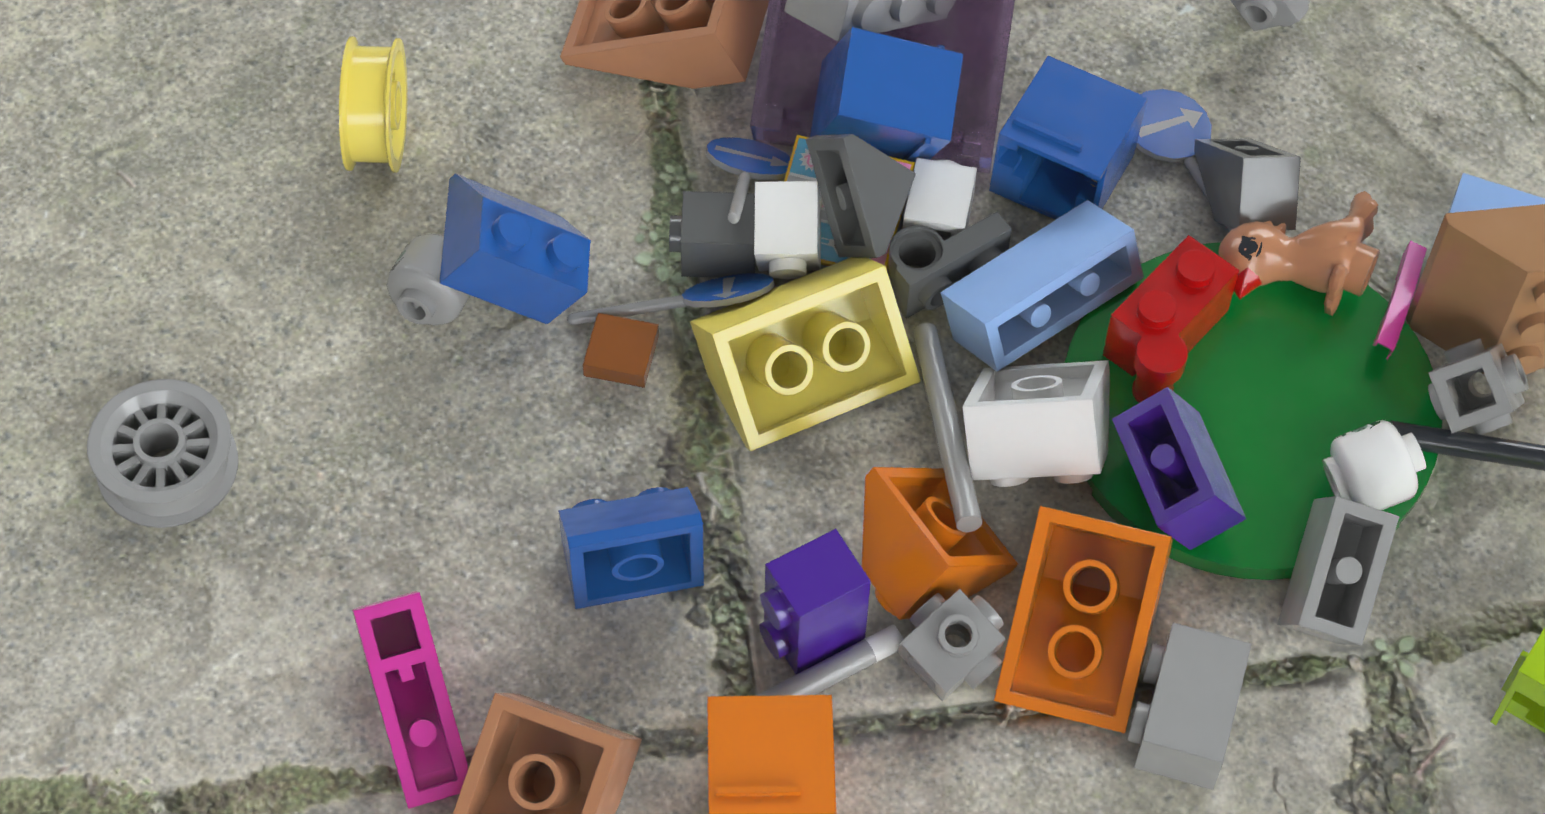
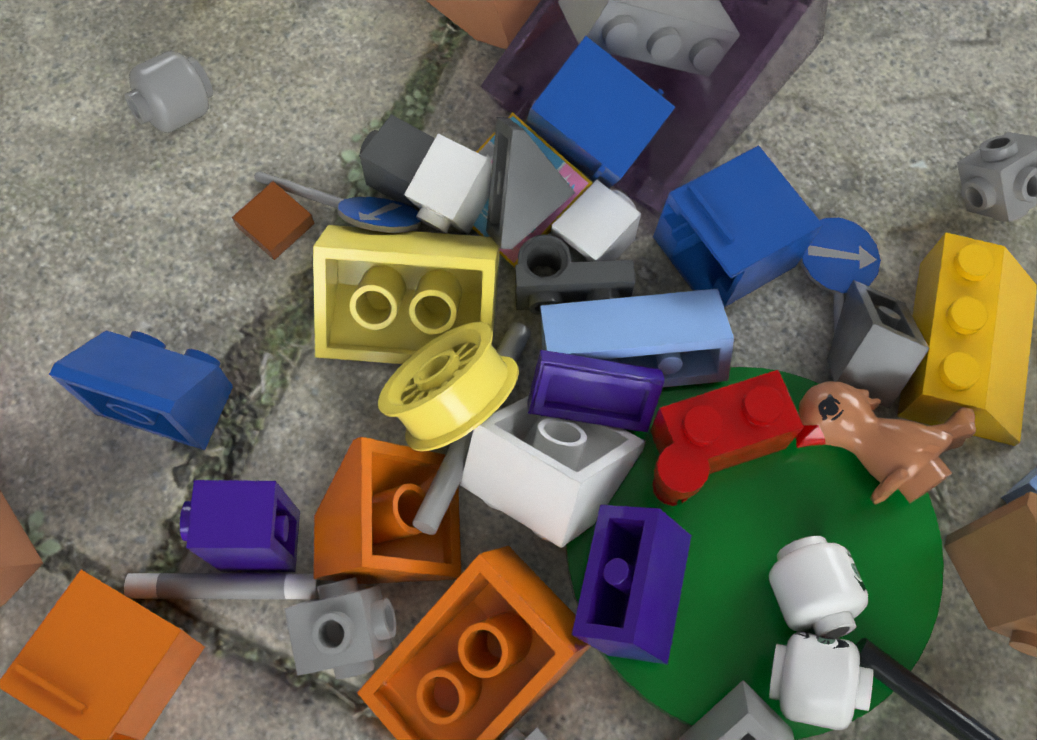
camera: 30 degrees right, 10 degrees up
blue slope [440,173,591,324] -> none
piece [706,137,790,224] -> none
dark pink piece [1373,240,1427,360] -> none
light grey brick [1428,338,1529,435] -> none
none -> light yellow wheel [378,322,519,451]
none -> dark purple tile [527,350,665,433]
none -> white head [769,536,868,638]
none -> yellow slope [897,232,1037,446]

